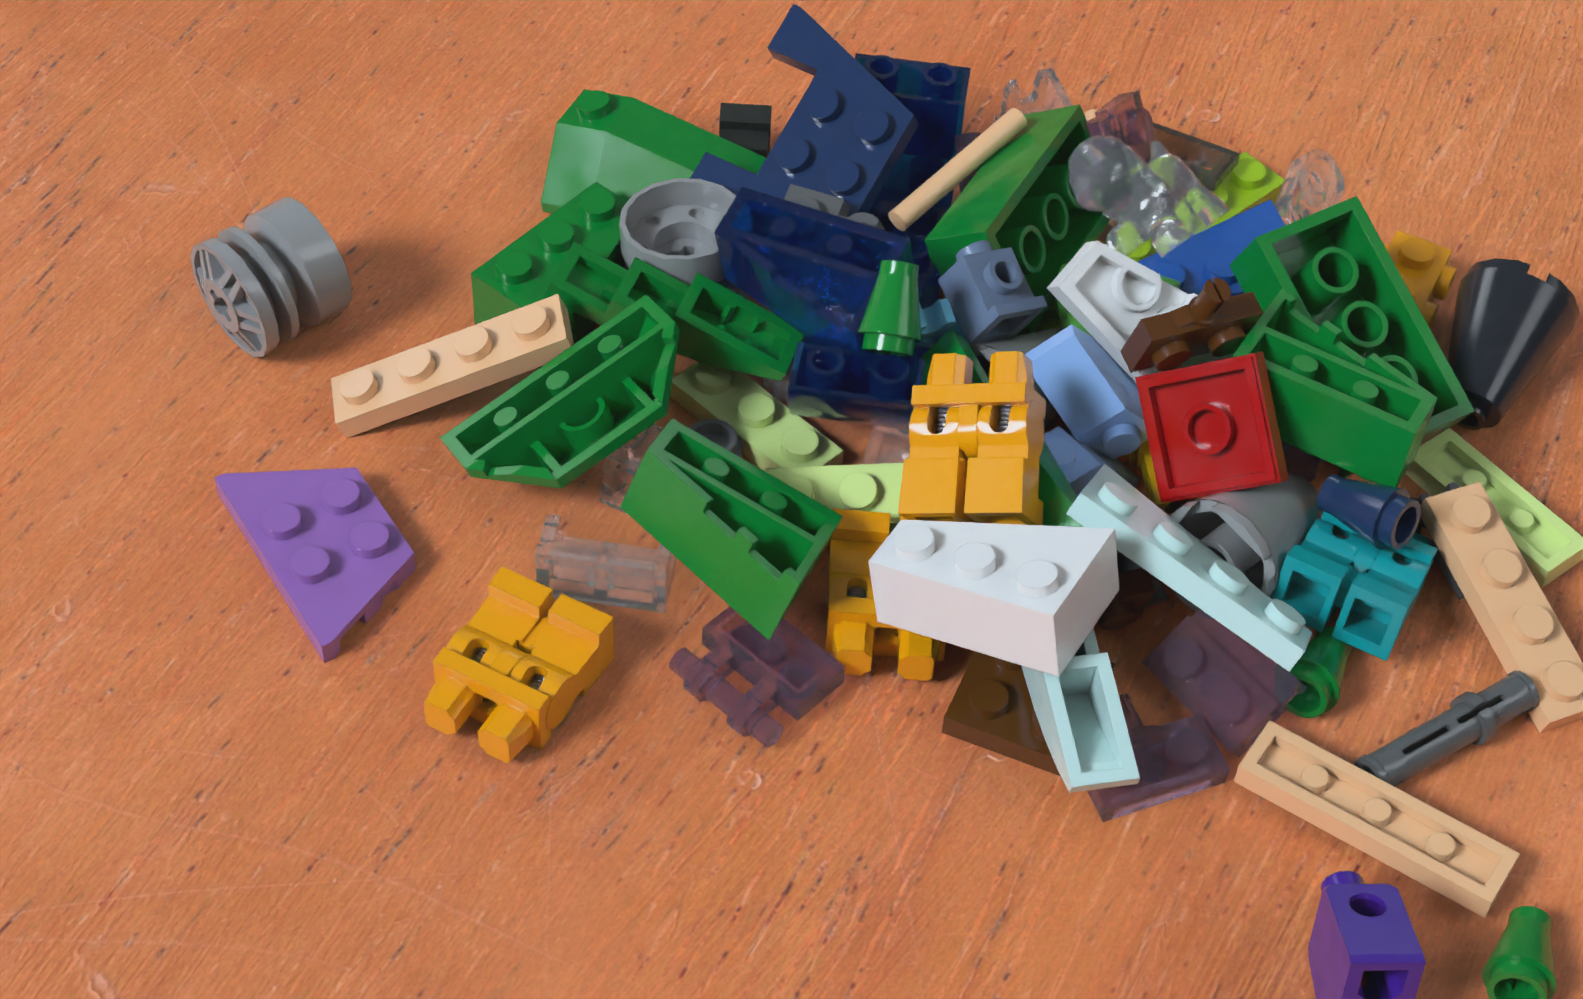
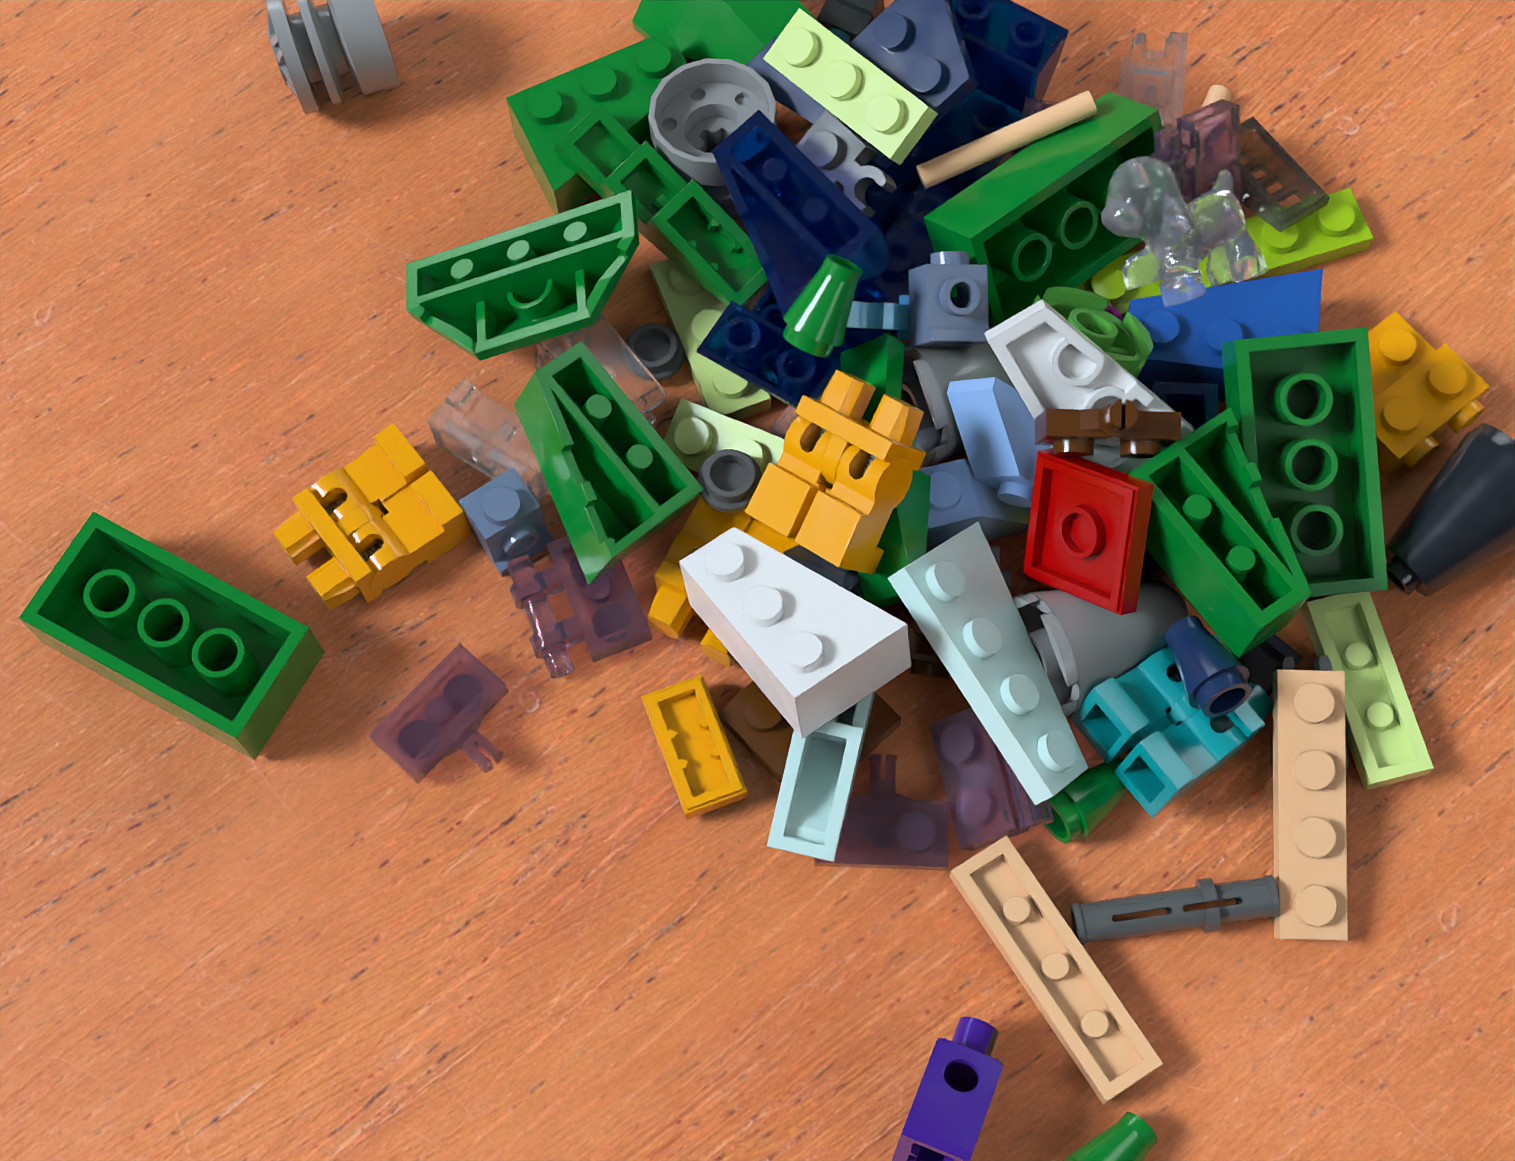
camera: 30 degrees right, 20 degrees up
medium lavender wing [214,468,416,663] -> none
light nougat plate [331,294,574,438] -> none
clear plate [1275,149,1345,225] -> none
none -> green brick [19,512,325,760]
none -> plate [368,643,509,784]
none -> sand blue brick [459,467,555,577]
none -> light orange plate [641,674,748,820]
none -> dark grey plate [698,449,762,513]
none -> yellowish green plate [763,8,938,165]

